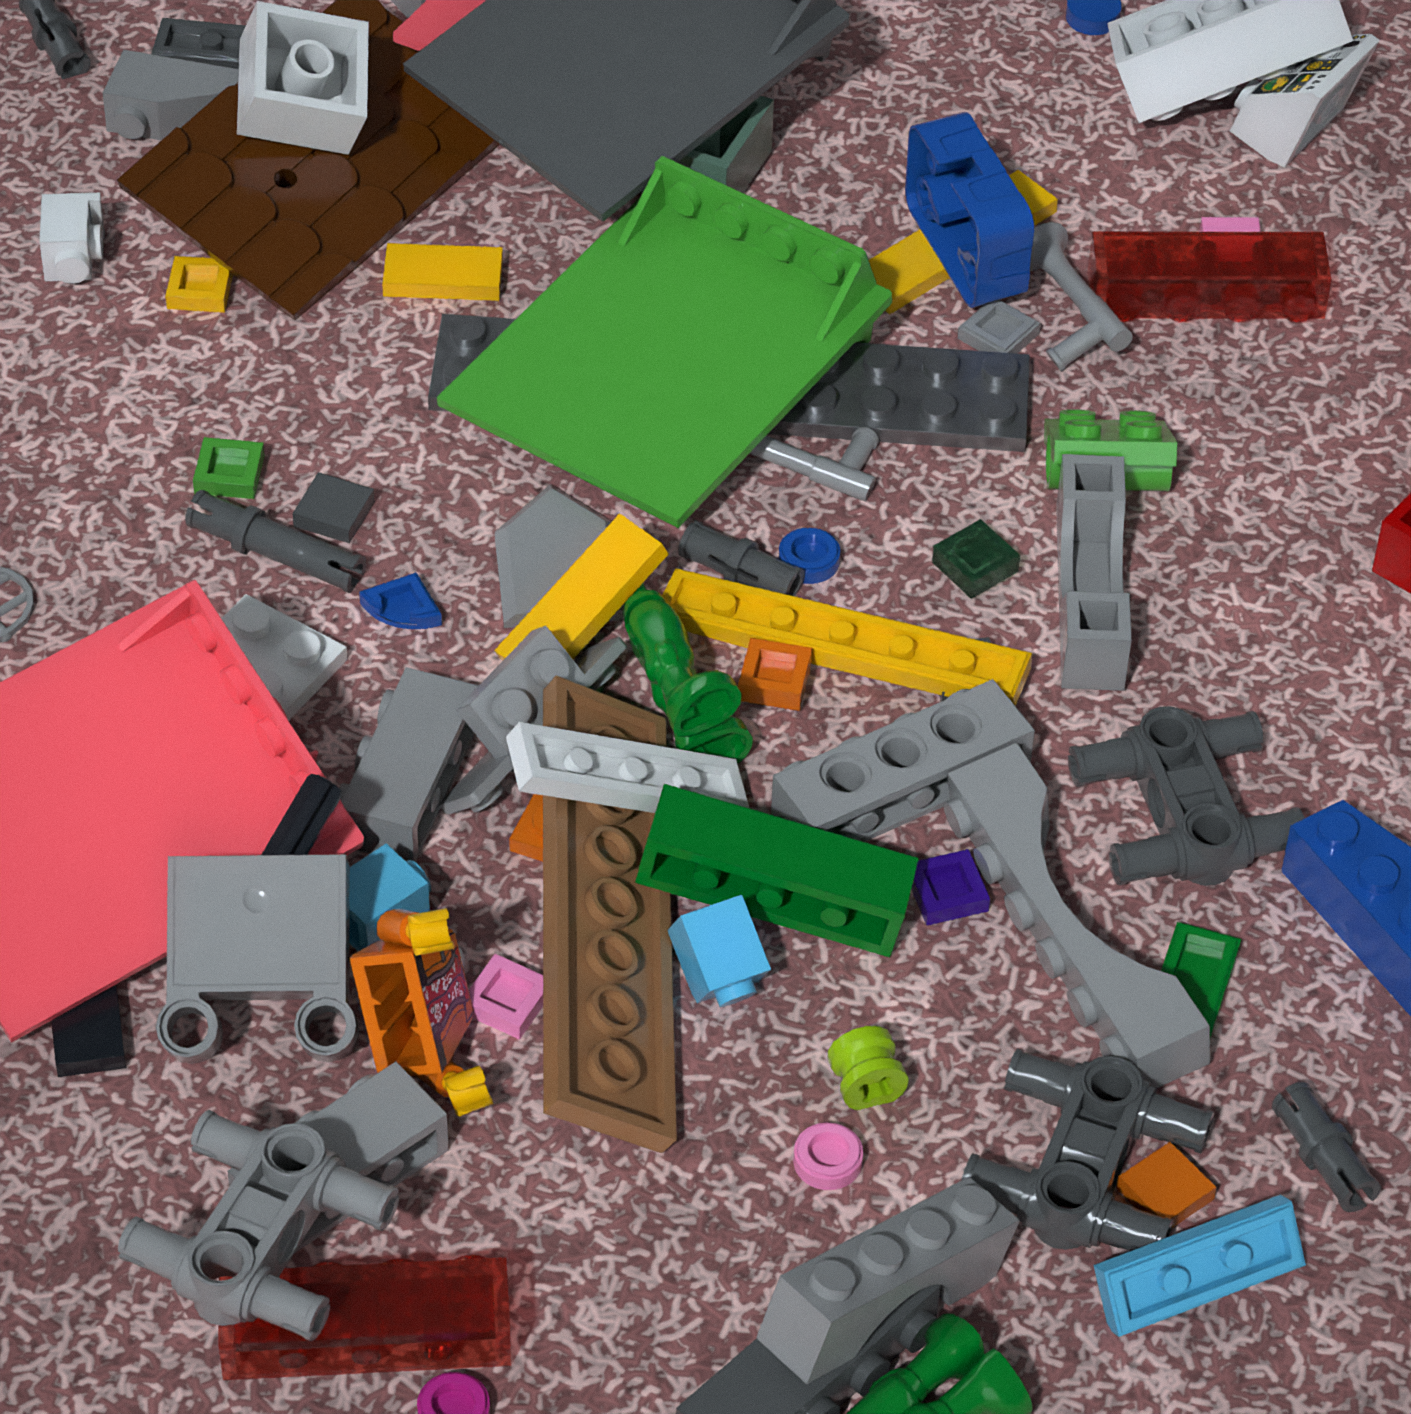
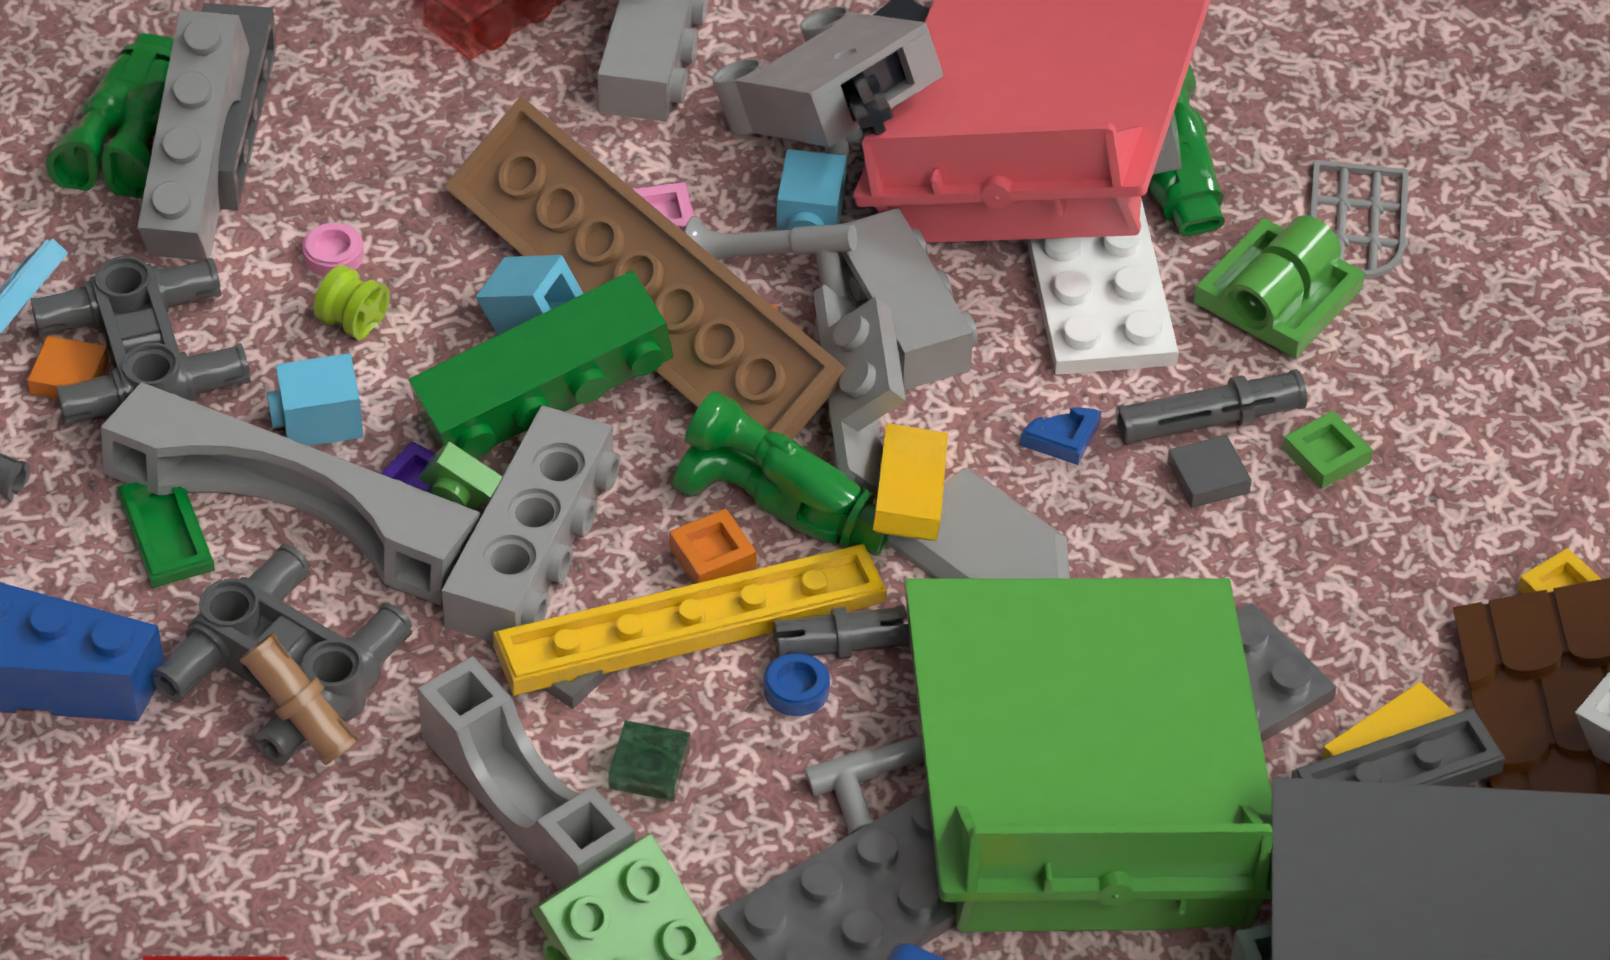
camera: 140 degrees right, 0 degrees up
orange torso [349,908,494,1117] -> none
white plate [506,722,750,813] -> none
none -> medium nougat pin [239,633,359,765]
none -> medium azure brick [267,353,364,446]
none -> bright green plate [418,442,503,510]
none -> light grey piece [685,216,857,301]
none -> bright green plate [1194,215,1365,359]
none -> dark grey tile [1291,708,1505,787]

